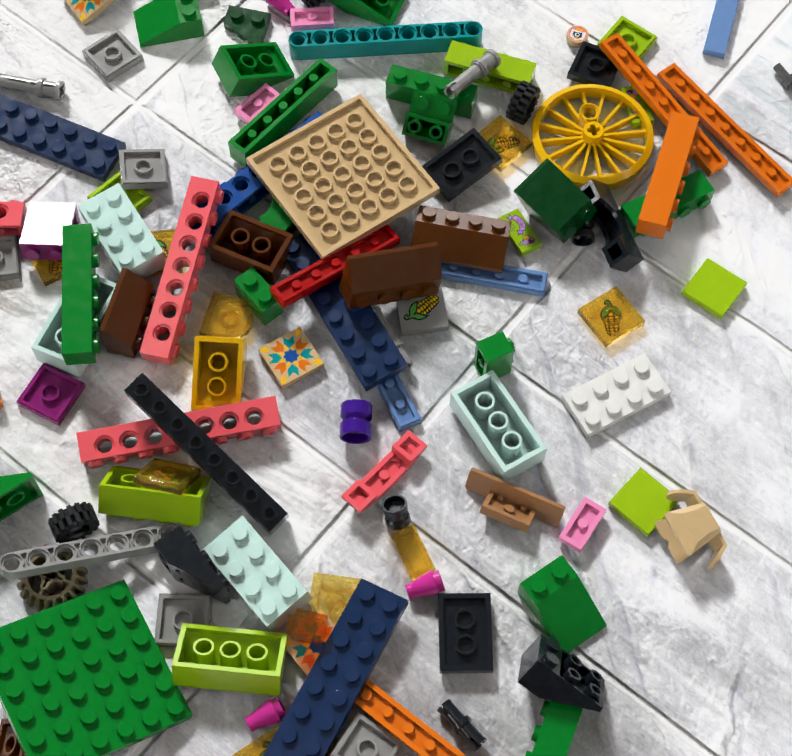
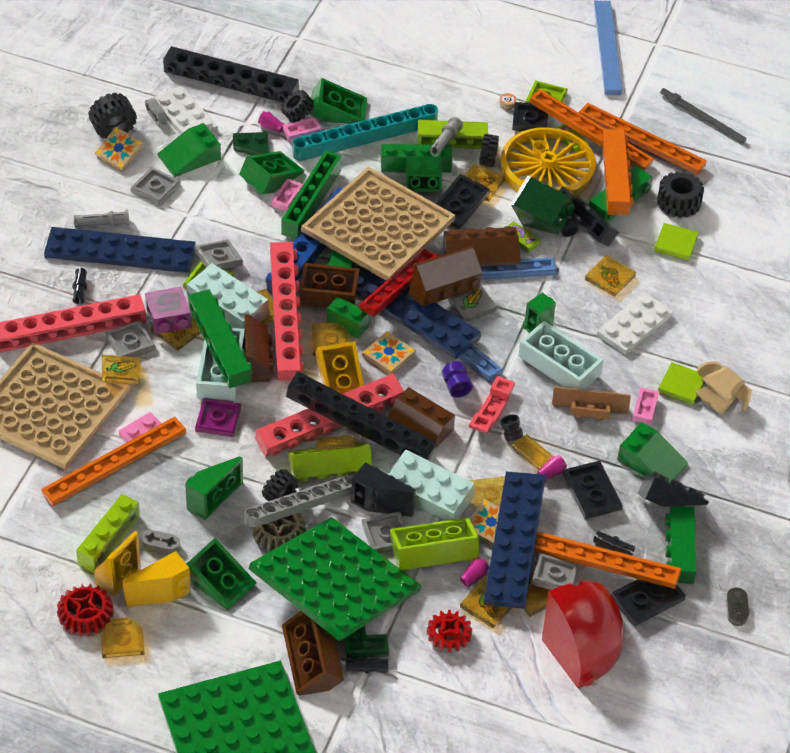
camera: 20 degrees left, 15 degrees down
clear orange brick [286,608,329,647] -> none
none -> reddish brown slope [387,387,455,450]
none -> black tyre [657,171,704,218]

